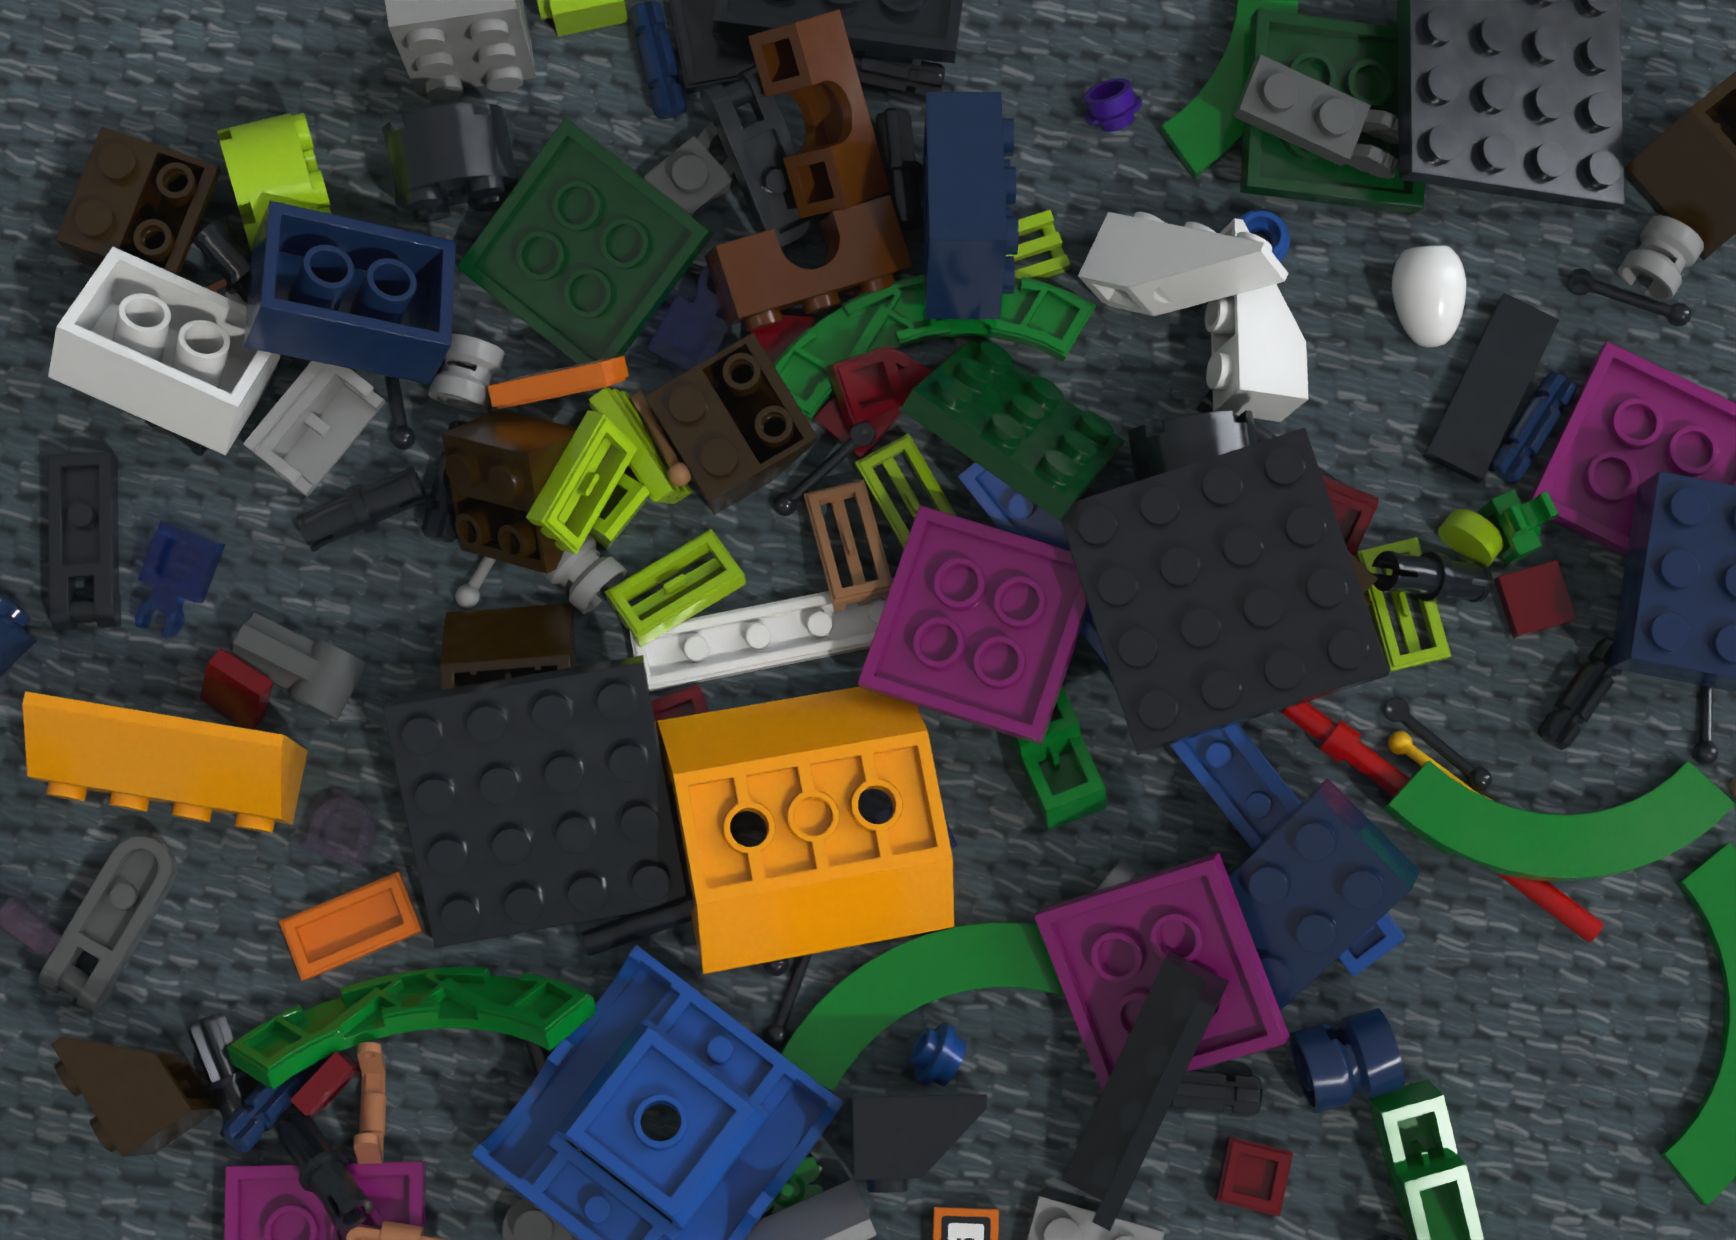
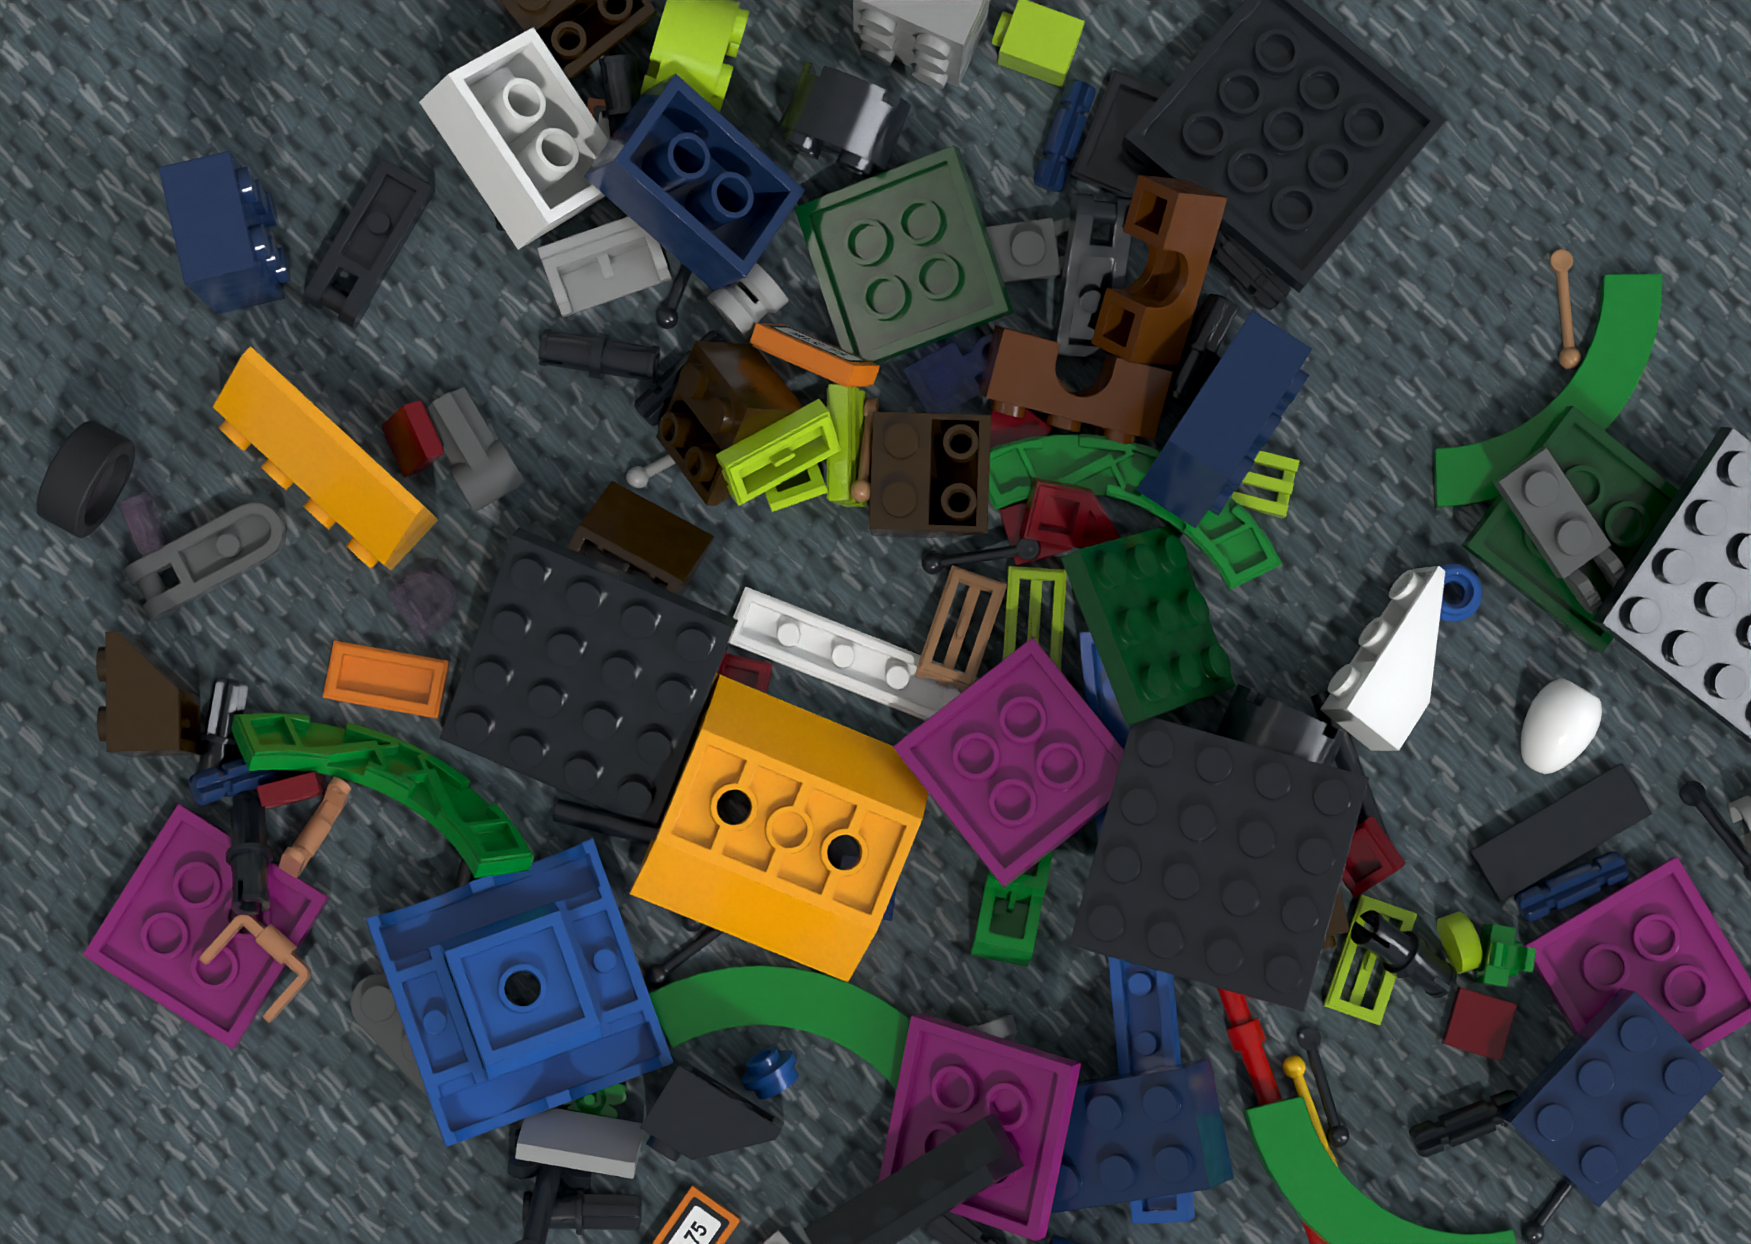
camera: 35 degrees right, 5 degrees up
clear blue plate [135,521,225,638] -> none
light grey wheel [540,534,627,615] -> none
lime tile [605,529,746,648] -> none
white slope [1078,212,1288,316] -> none
dark purple plate [1084,78,1142,132] -> none

